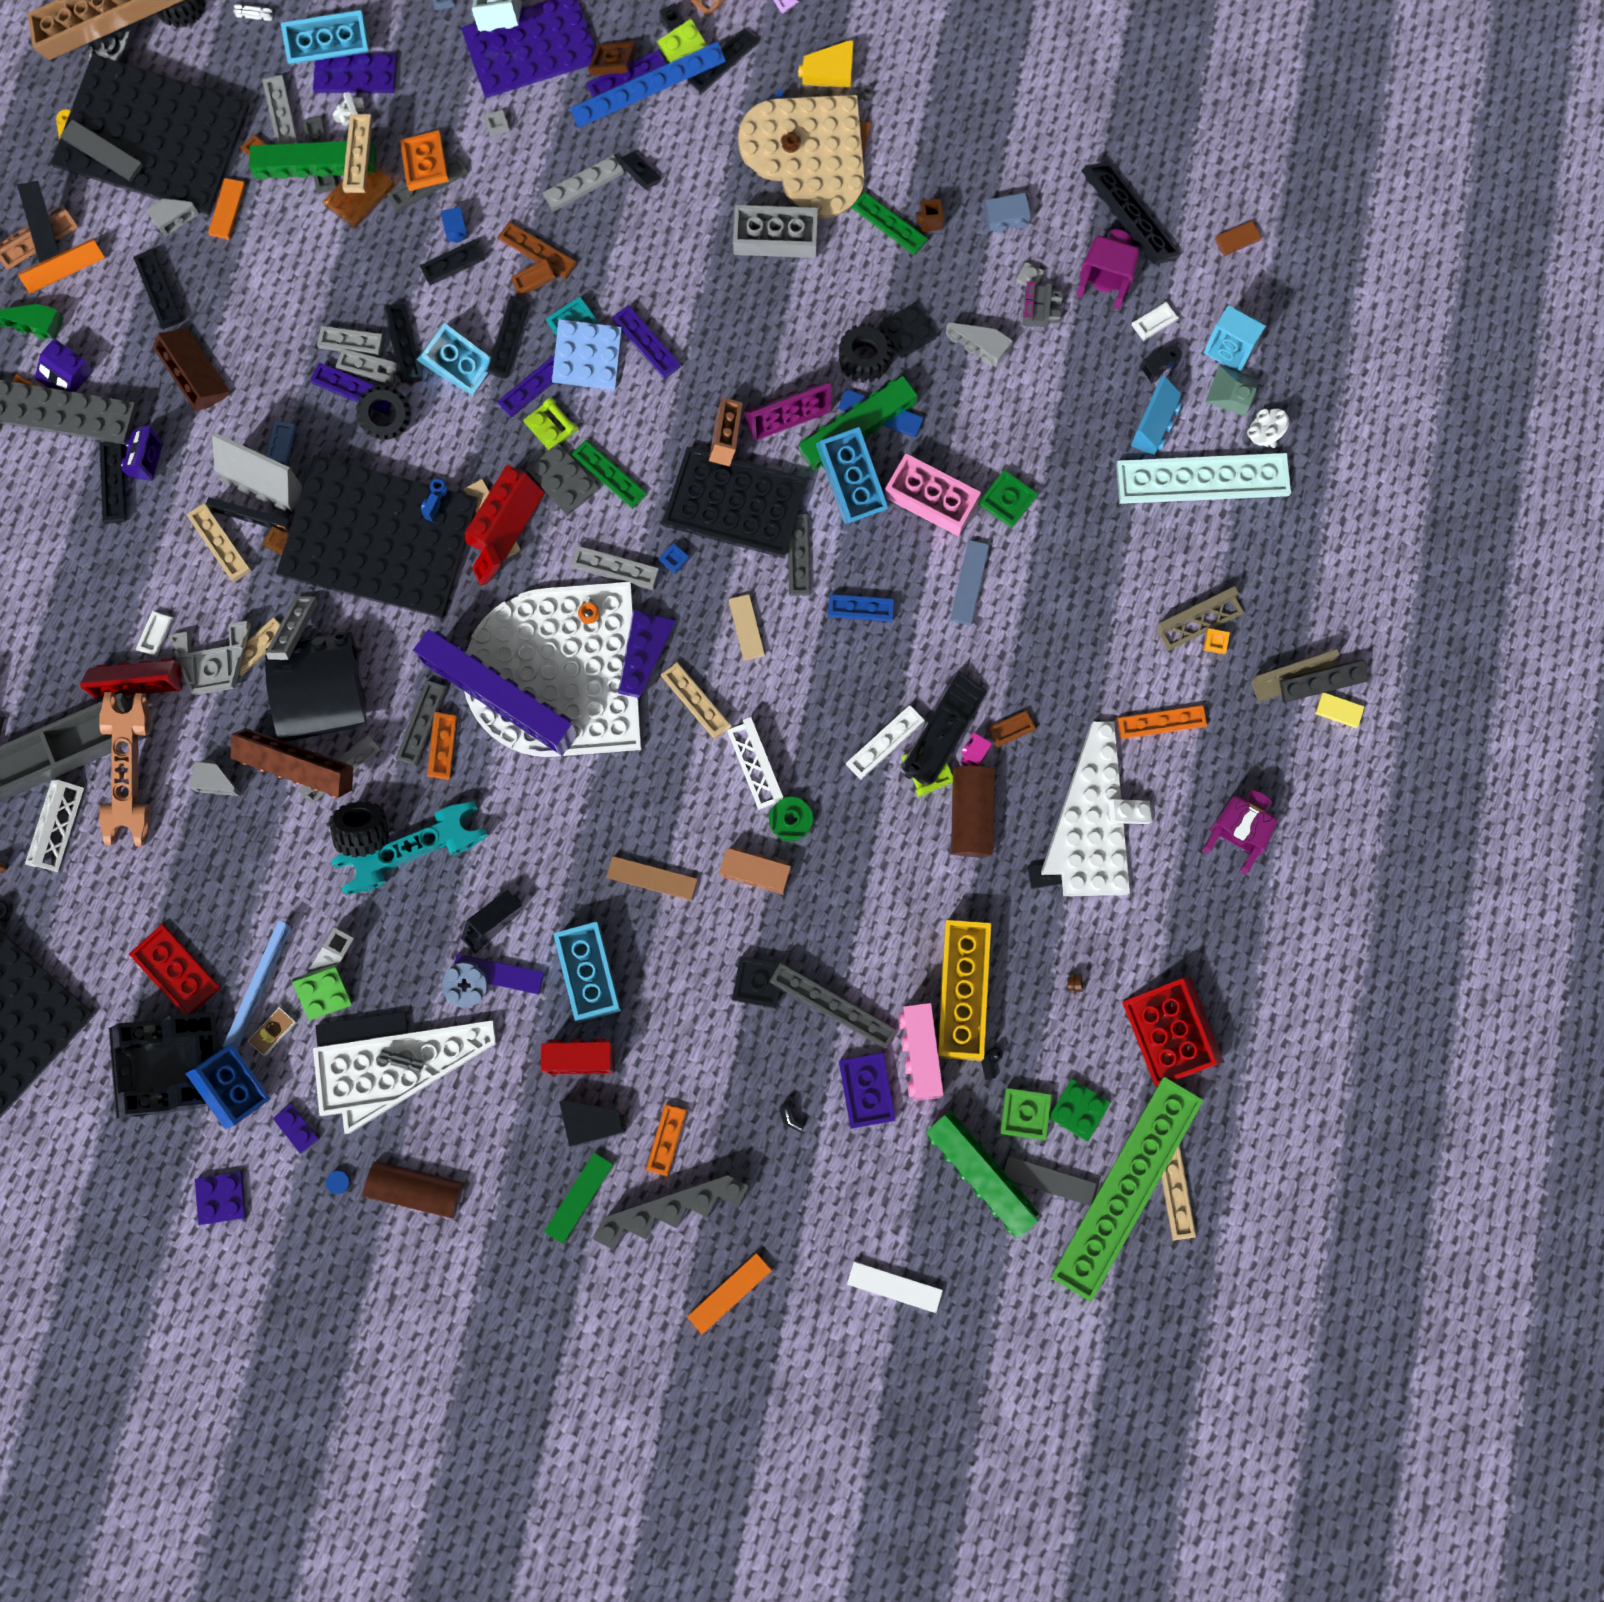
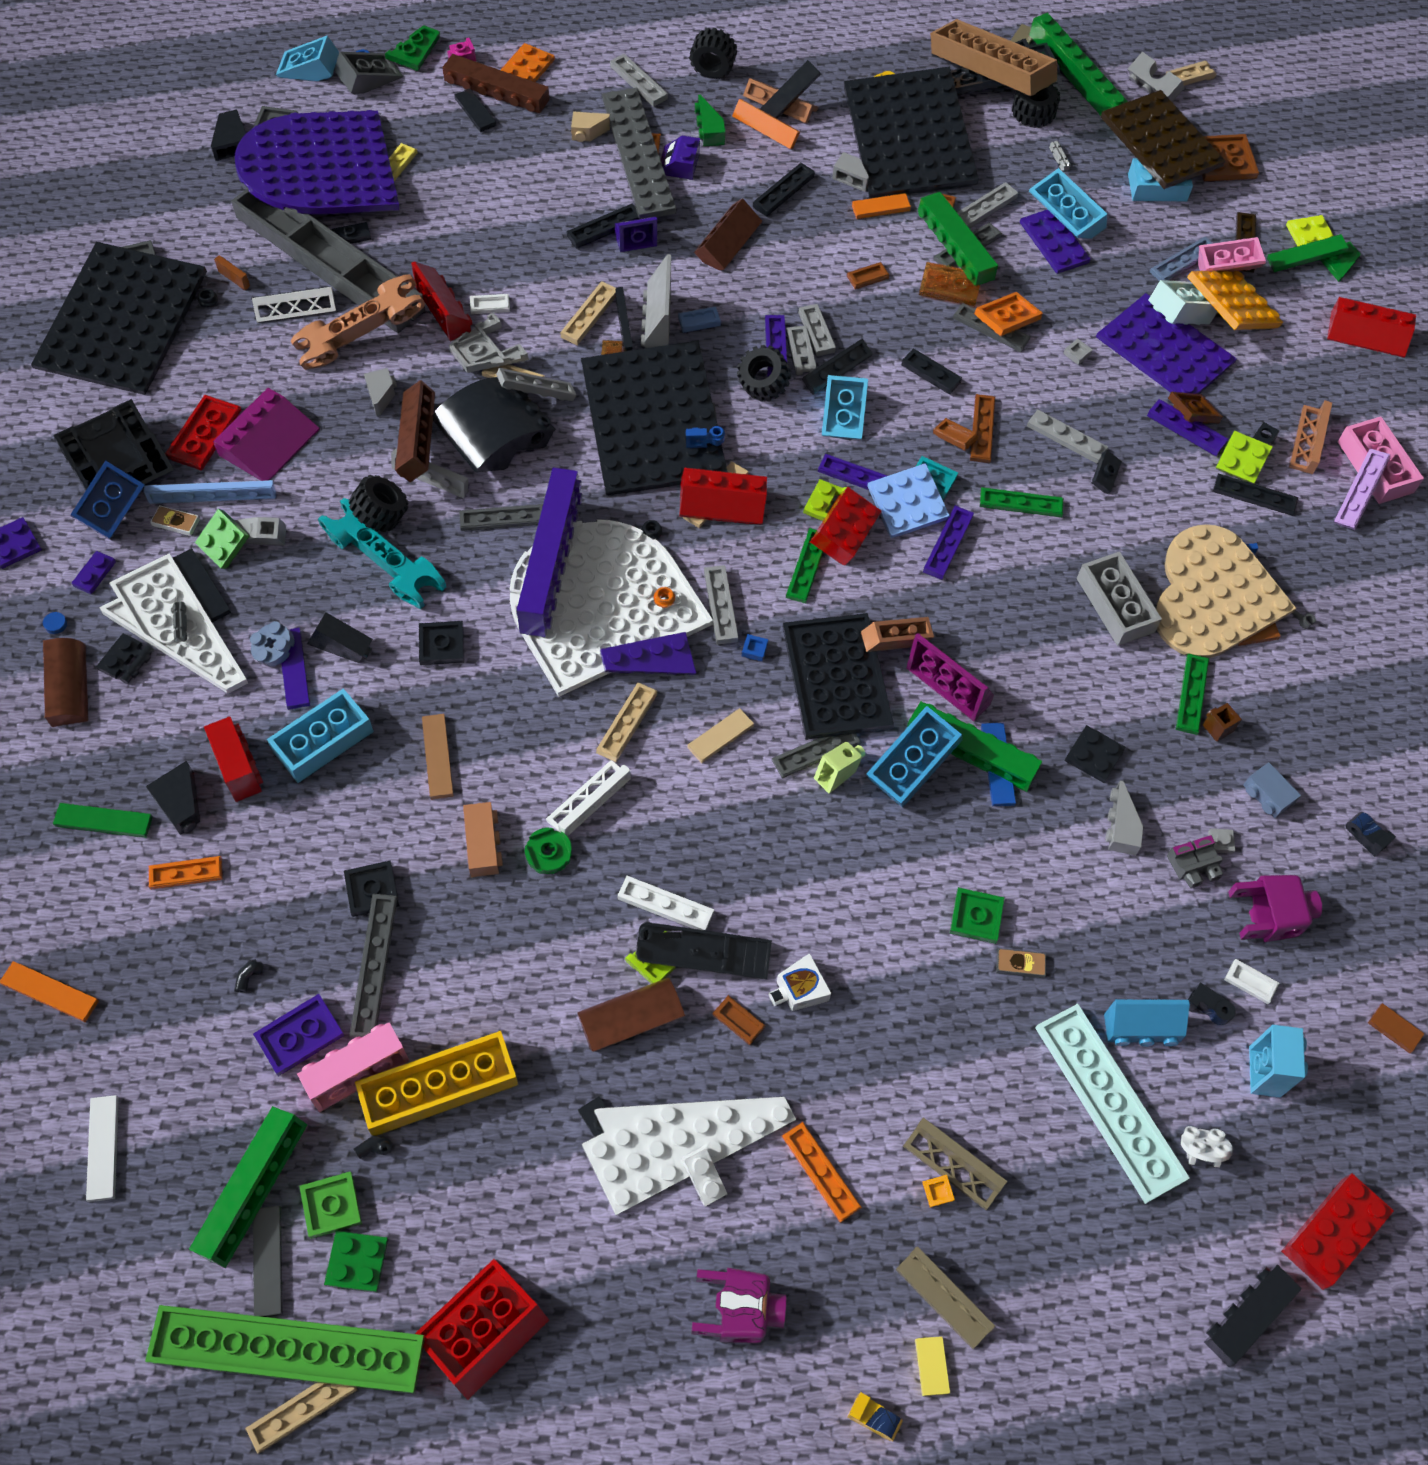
camera: 60 degrees right, 15 degrees down
dark grey tile [61,120,143,182] -> none
white hips [333,92,364,126] -> none
tan plate [343,114,373,193] -> none
orange tile [427,712,457,780] -> none
blue brick [440,207,468,243] -> none
red plate [472,545,501,586] -> none
black tile [486,295,530,379] -> none
dark grey plate [526,443,599,516] -> none
blue plate [570,41,726,128] -> none
dark grey brick [593,1175,749,1250] -> none
reddish brown plate [781,132,801,153] -> none
yellow slope [799,40,853,87] -> none
blue plate [828,594,894,622] -> none
black tyre [839,323,892,383] -> none
bright pink brick [885,454,981,536] -> none
sand blue tile [950,540,989,626] -> none
dark pink brick [960,732,992,766] -> none
reddish brown plate [1067,972,1083,995] -> none
black plate [1081,162,1181,265] -> none
sand green slope [1205,365,1259,416] -> none
black plate [1279,659,1368,702] -> none
none -> black plate [96,633,154,684]
none -> magenta slope [213,388,320,481]
none -> black plate [419,621,464,665]
none -> black plate [641,520,662,540]
none -> torso [769,954,831,1011]
none -> red brick [810,487,881,566]
none -> yellowish green torso [814,742,865,794]
none -> dark orange tile [847,262,890,290]
none -> leg [847,1392,903,1442]
none -> green tile [979,487,1064,518]
none -> tile [996,948,1046,978]
none -> black brick [1204,1264,1302,1367]
none -> red brick [1281,1173,1394,1290]
none -> black leg [1346,812,1396,857]

